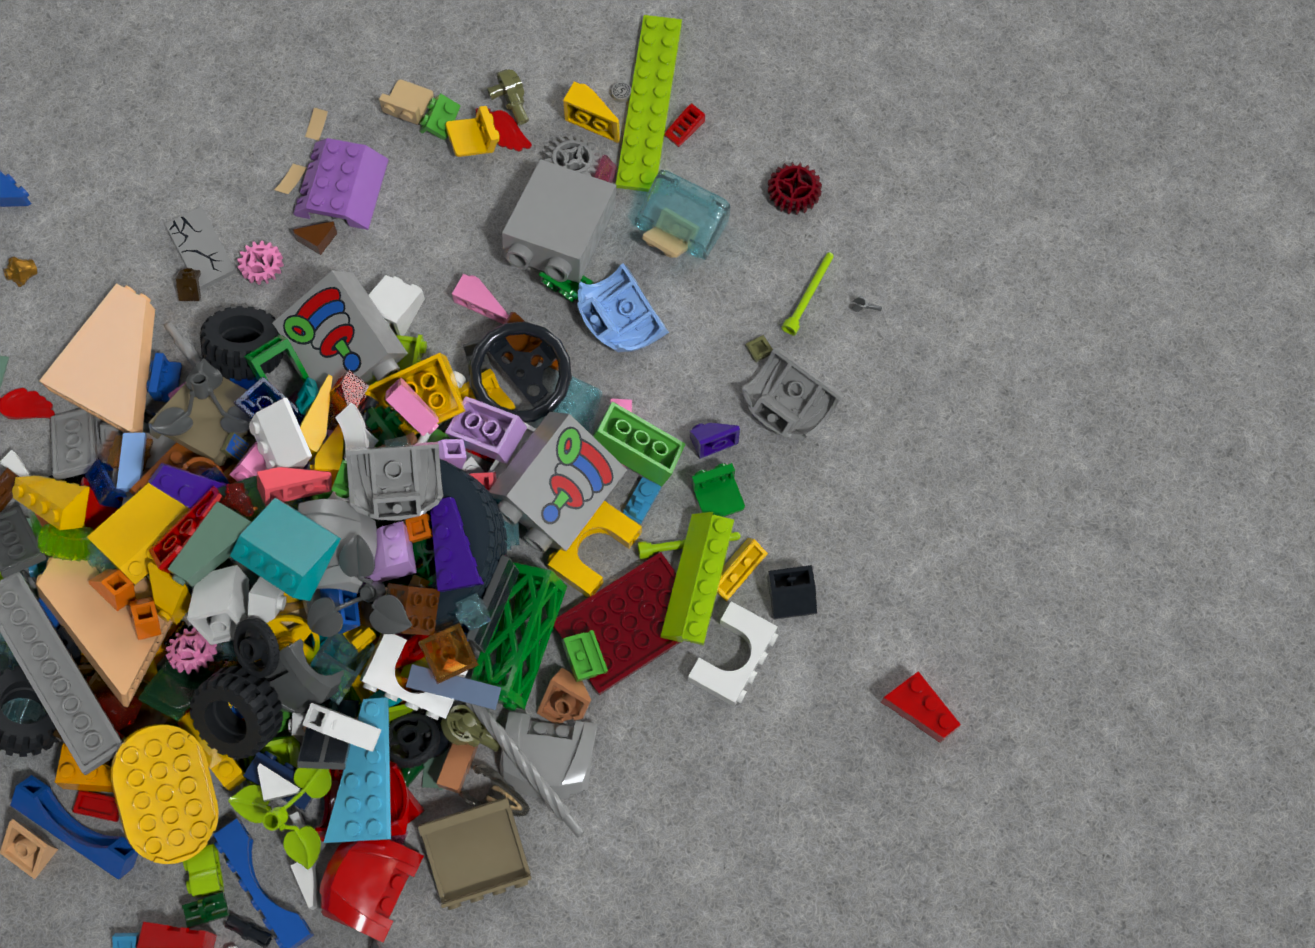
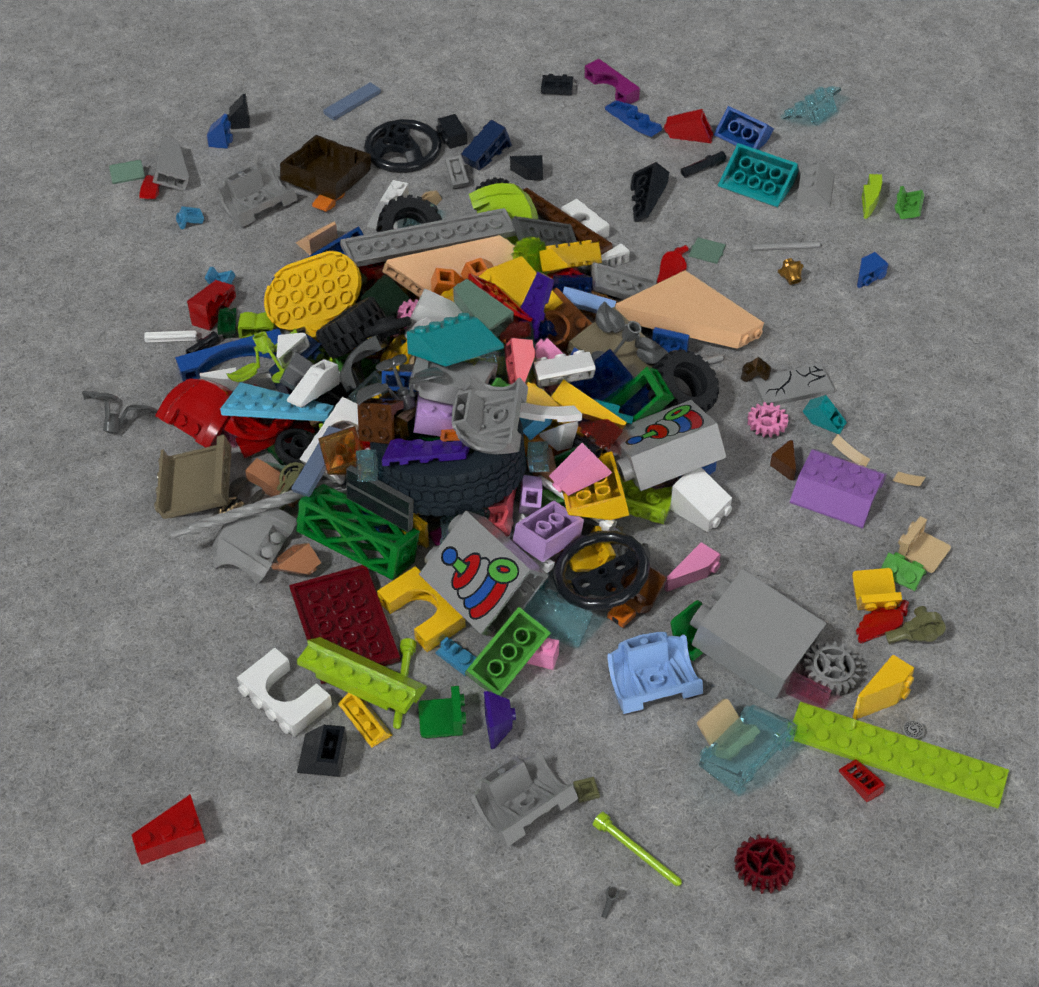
camera: 105 degrees right, 20 degrees down
bright green plate [562,630,608,682] -> none
none -> teal slope [802,395,847,434]

